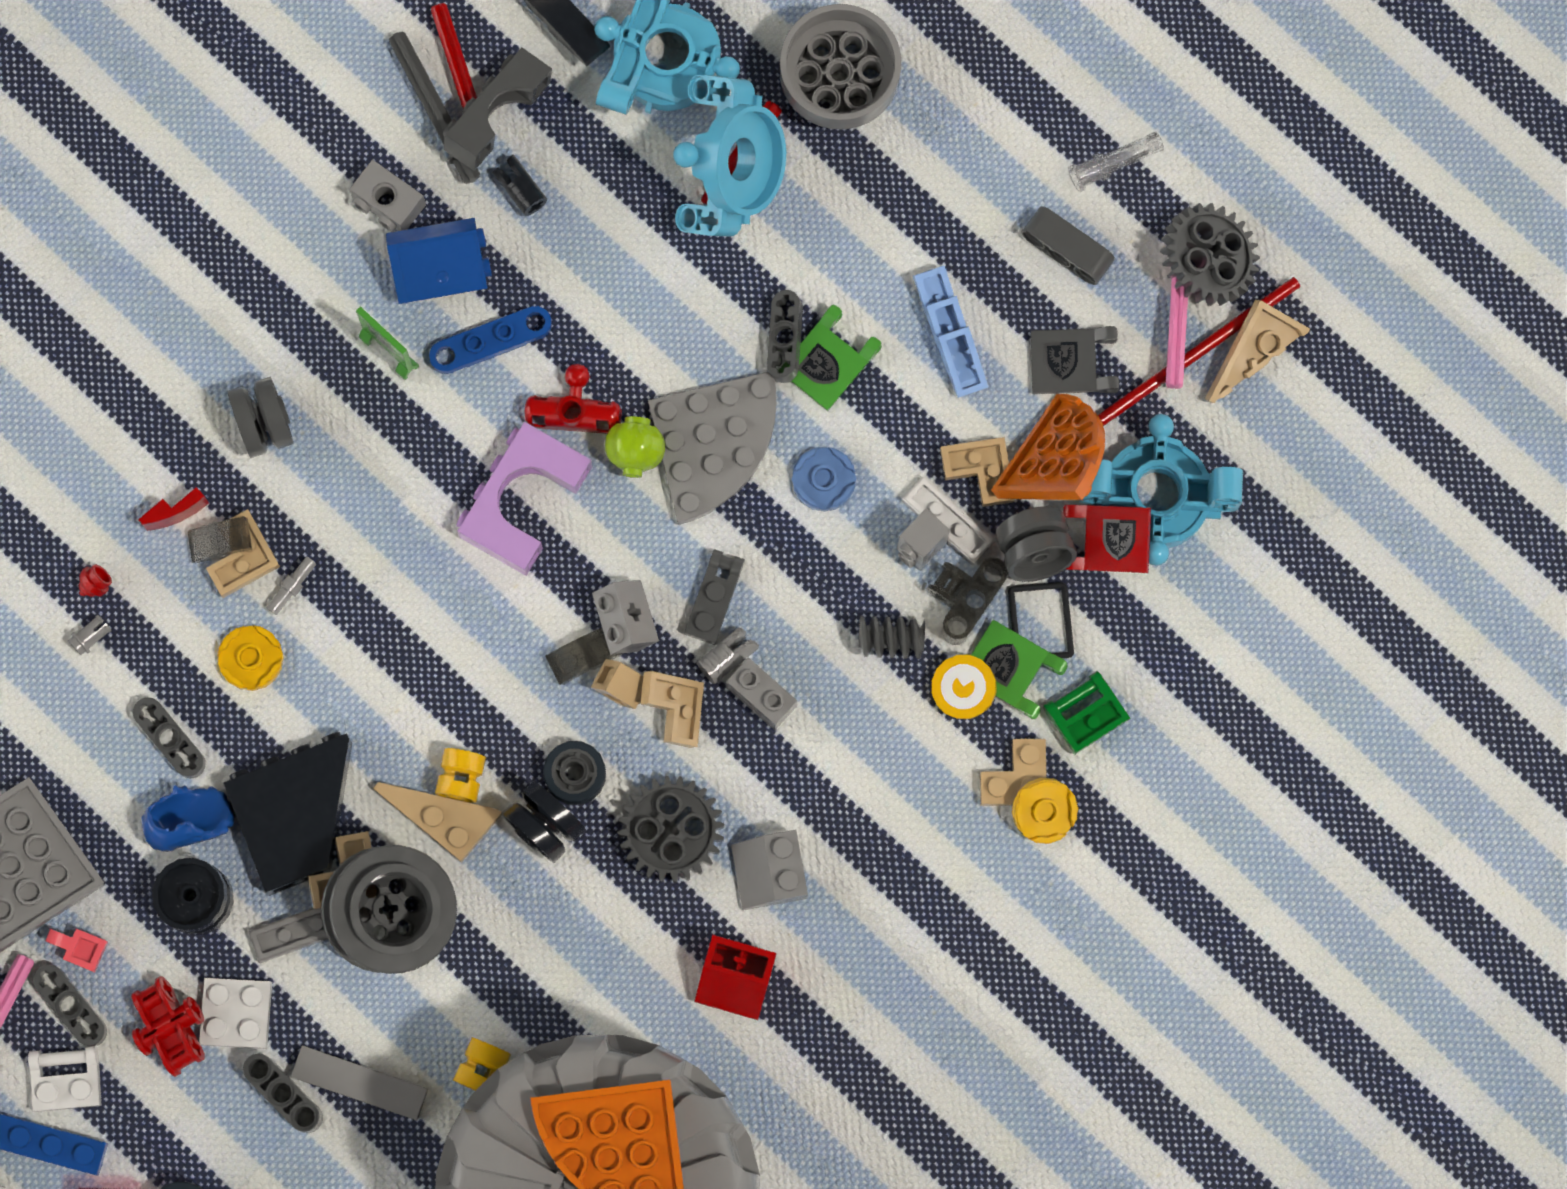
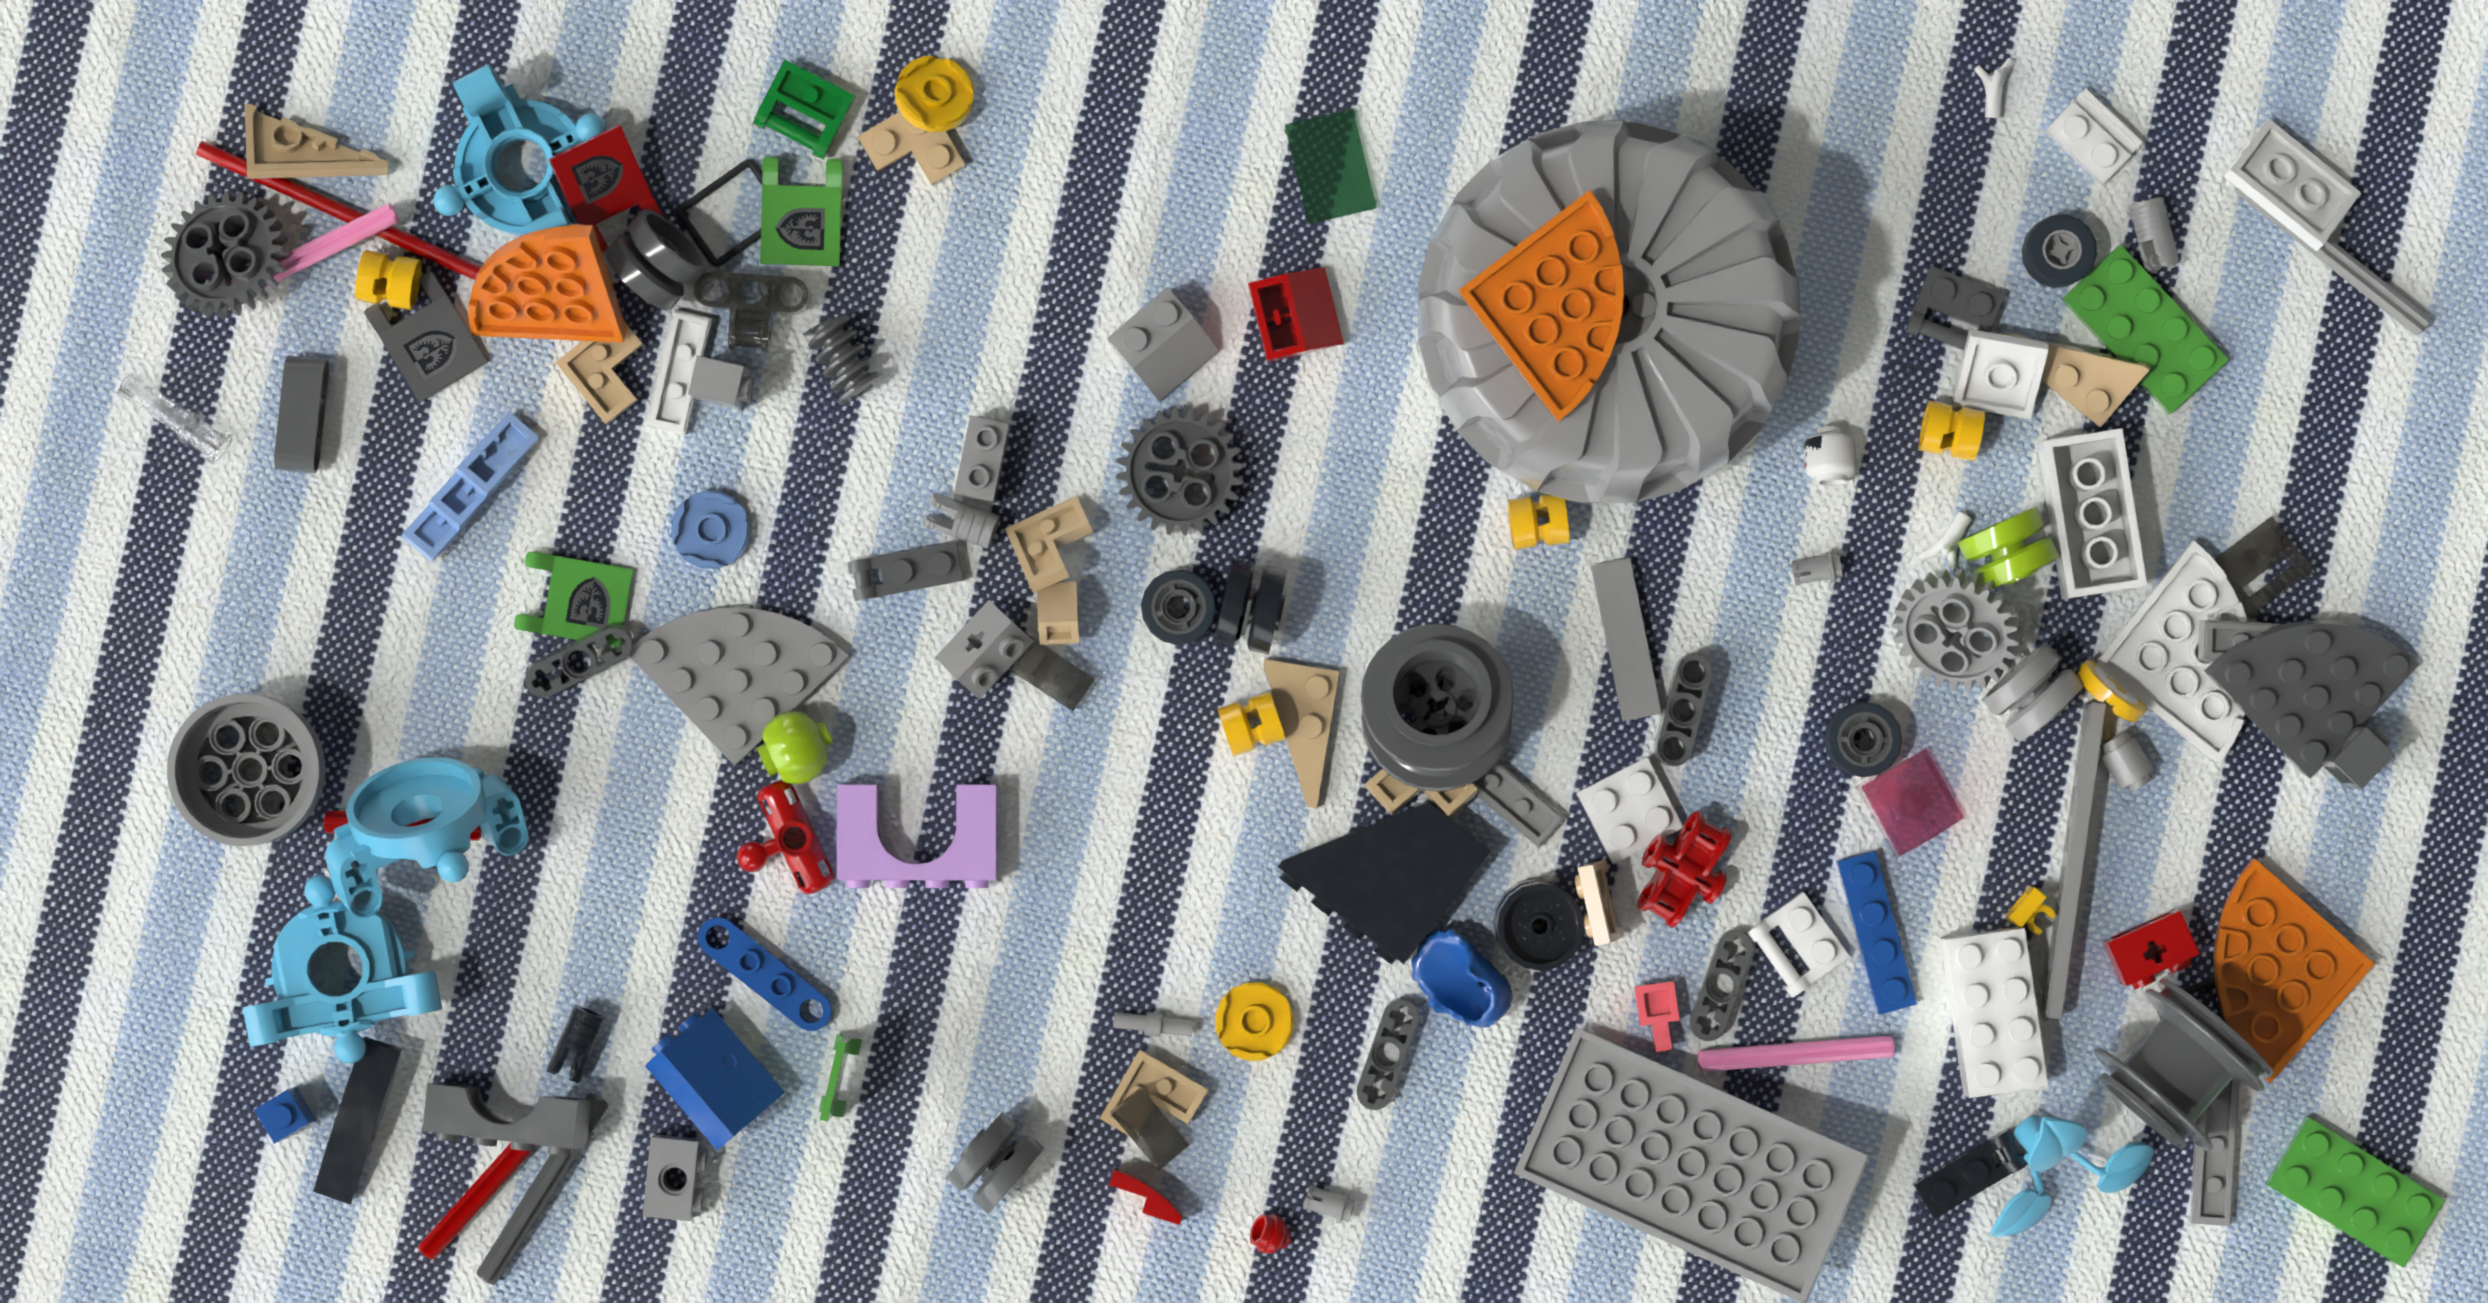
camera: 115 degrees left, 10 degrees up
yellow tile [932,655,997,719] -> none
none -> yellow wheel [355,250,422,310]
none -> clear green piece [1284,108,1377,225]
none -> tan plate [1575,860,1623,946]

